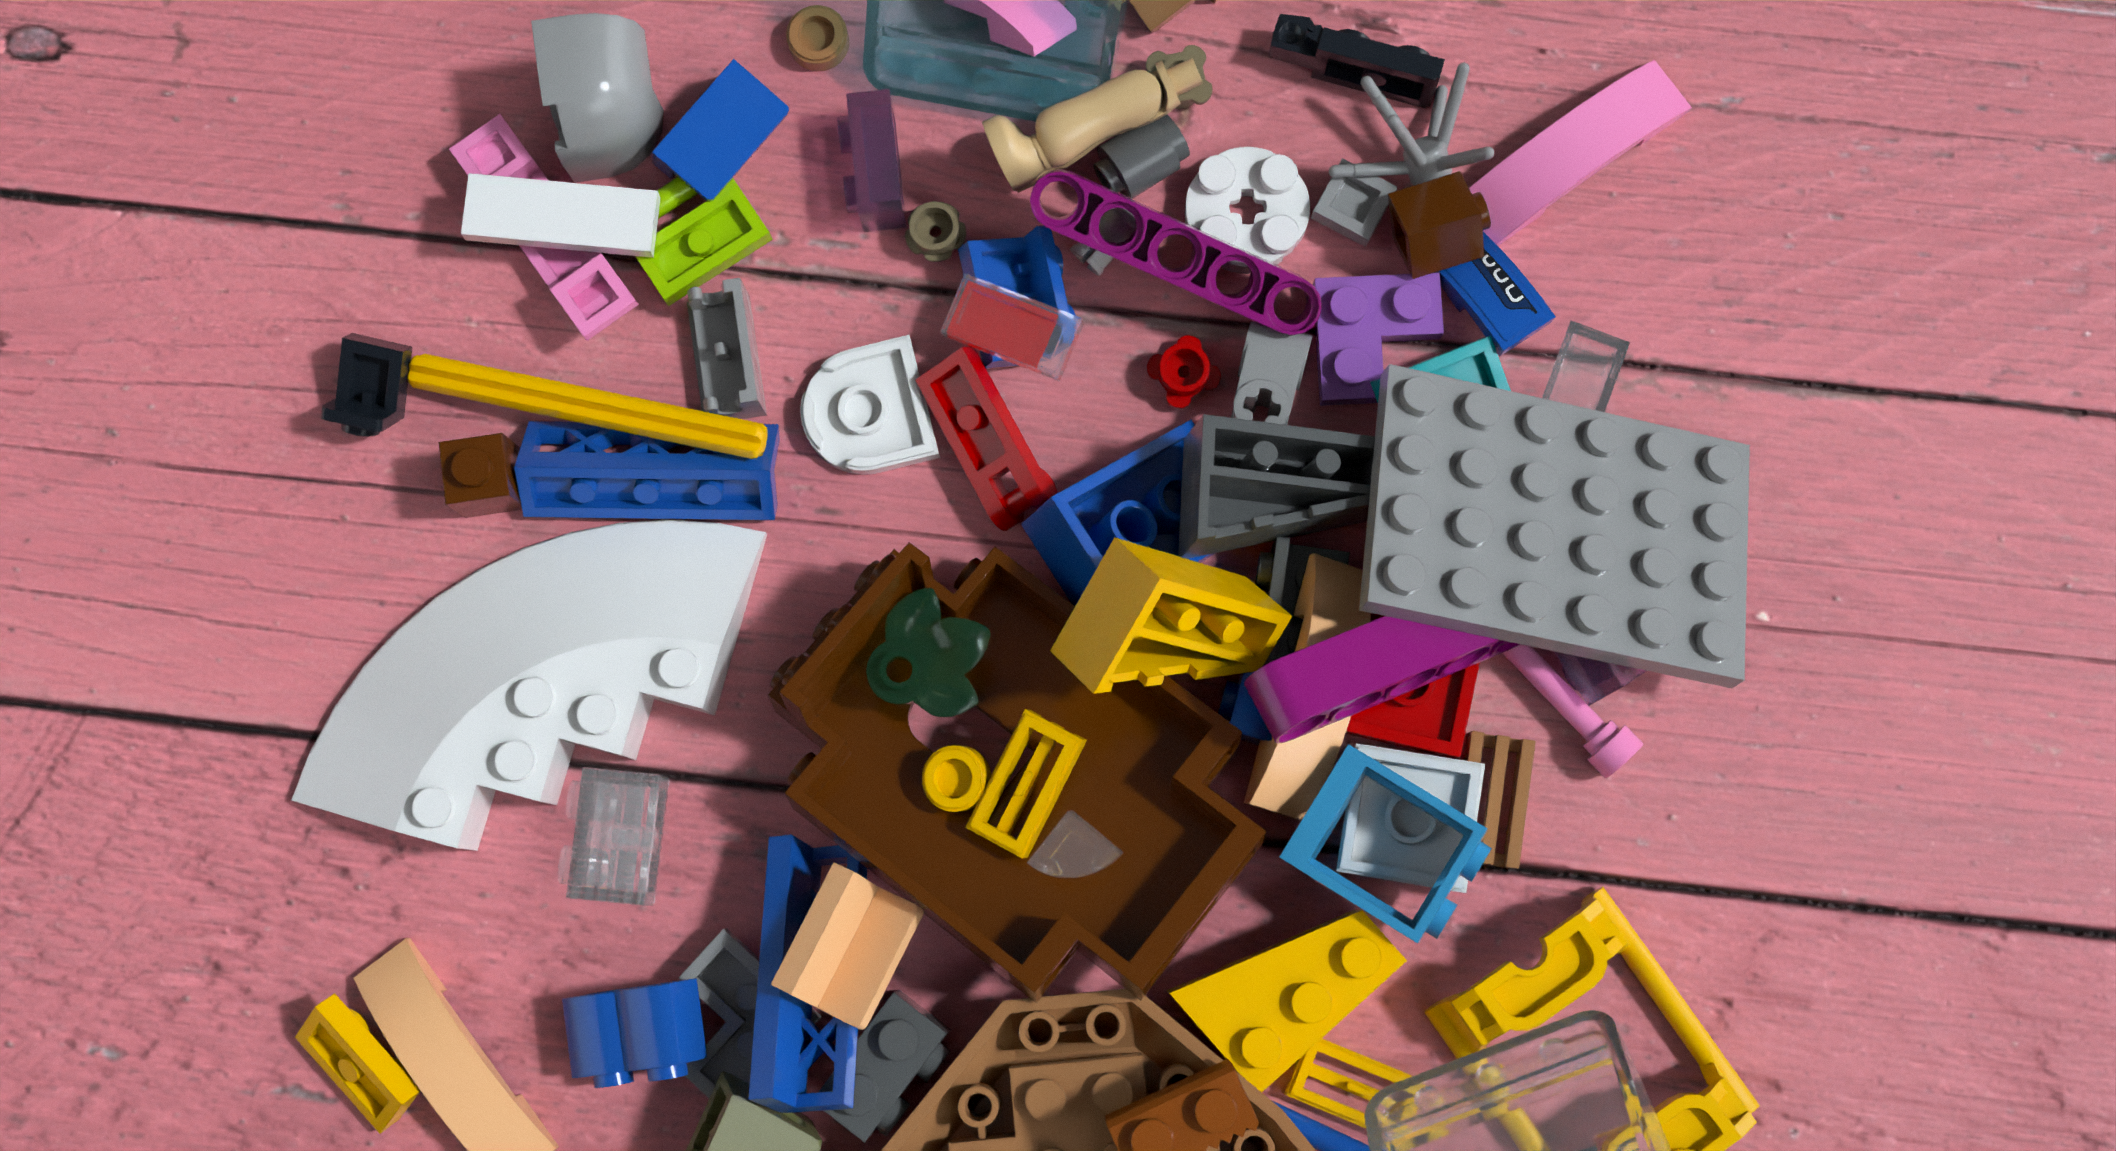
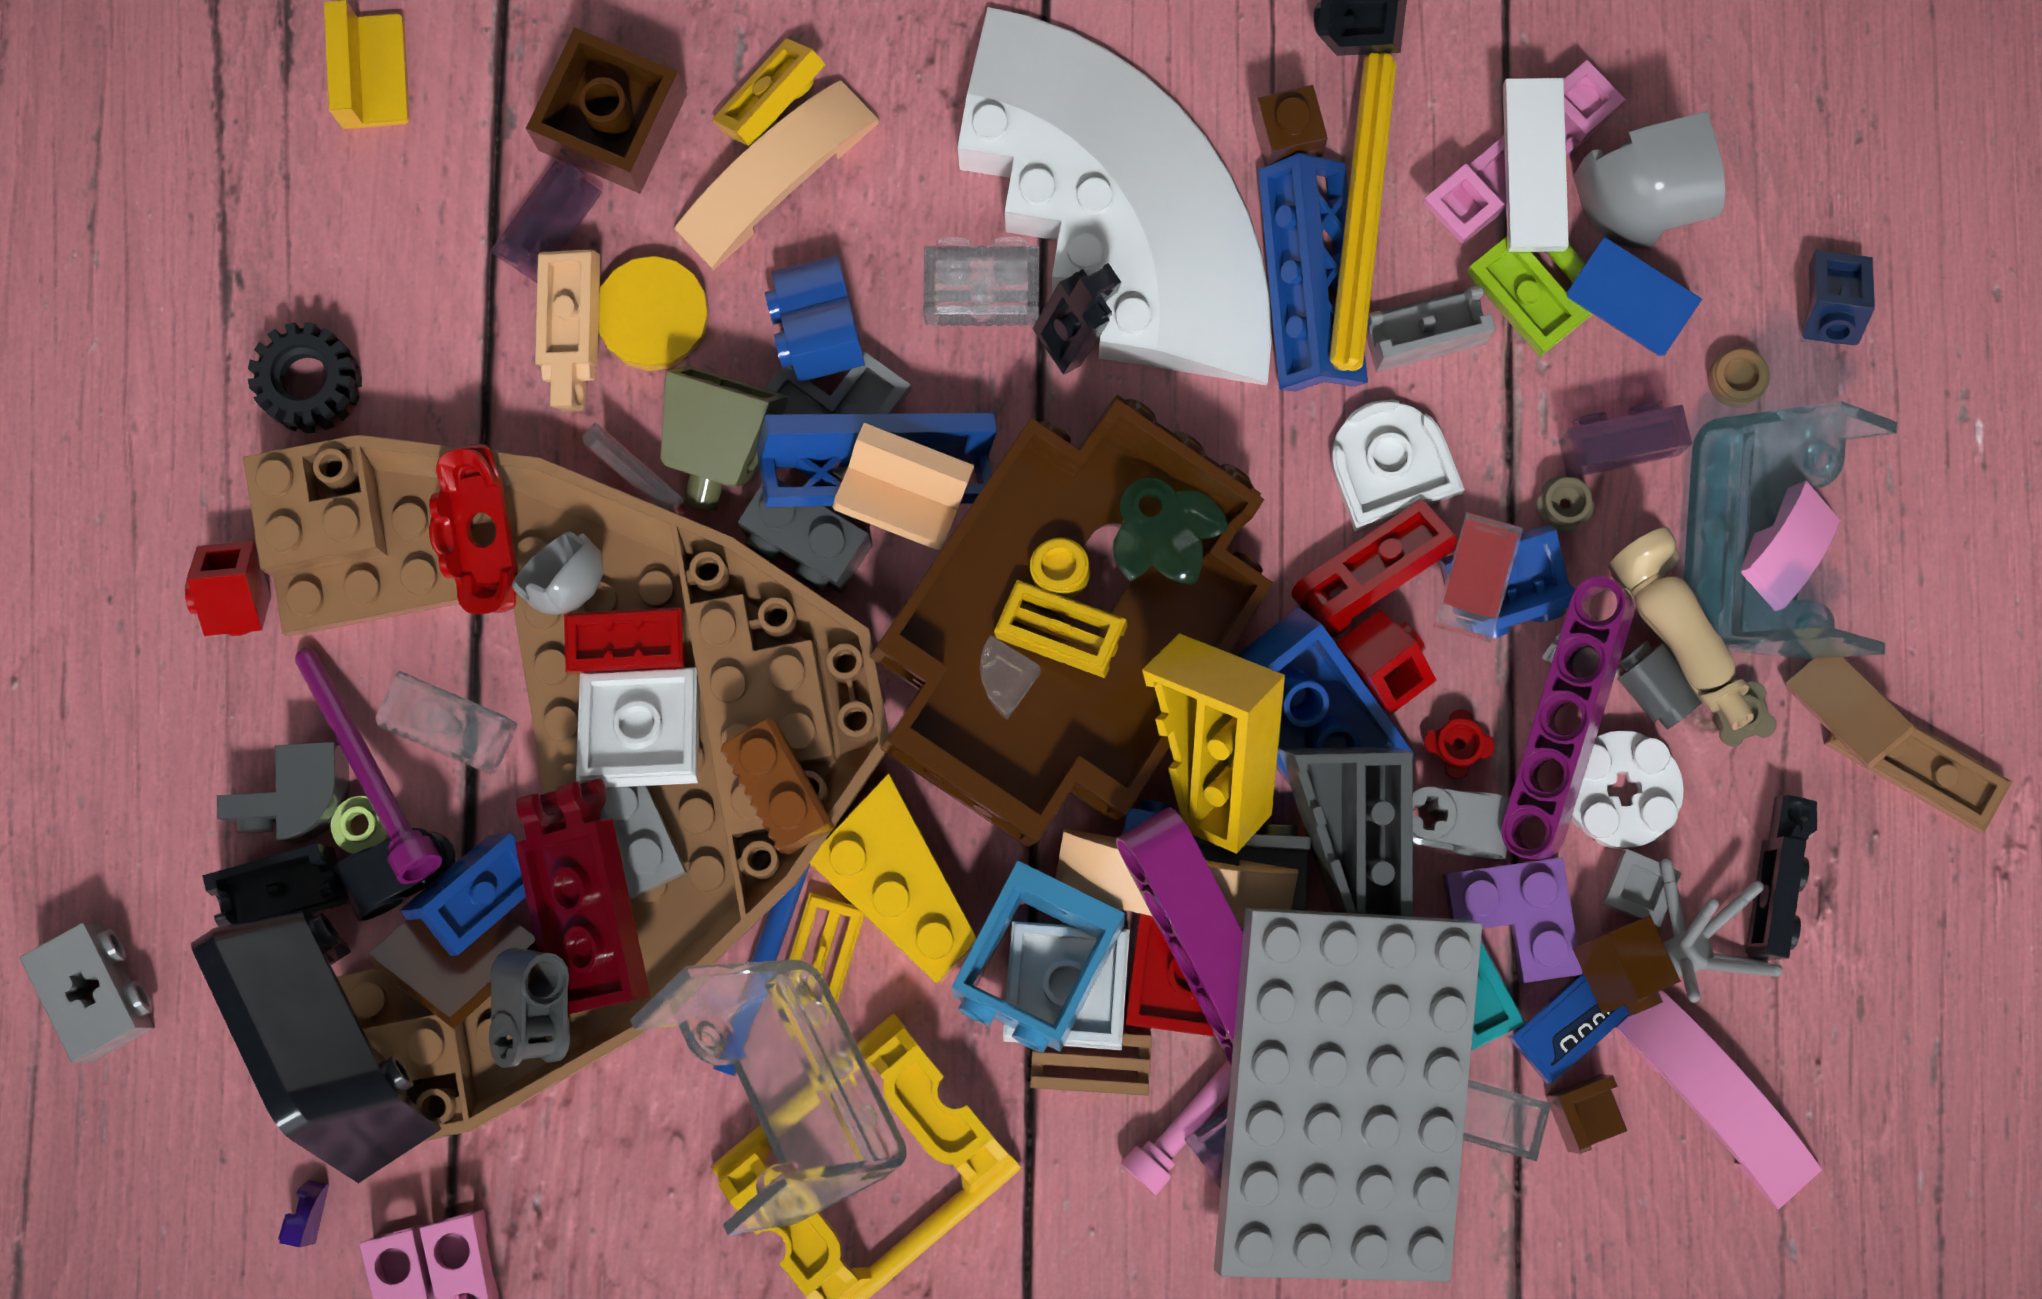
camera: 85 degrees right, 0 degrees up
none -> black hinge [1032,263,1121,375]
none -> red brick [1336,610,1437,716]
none -> reddish brown panel [1546,1074,1627,1154]

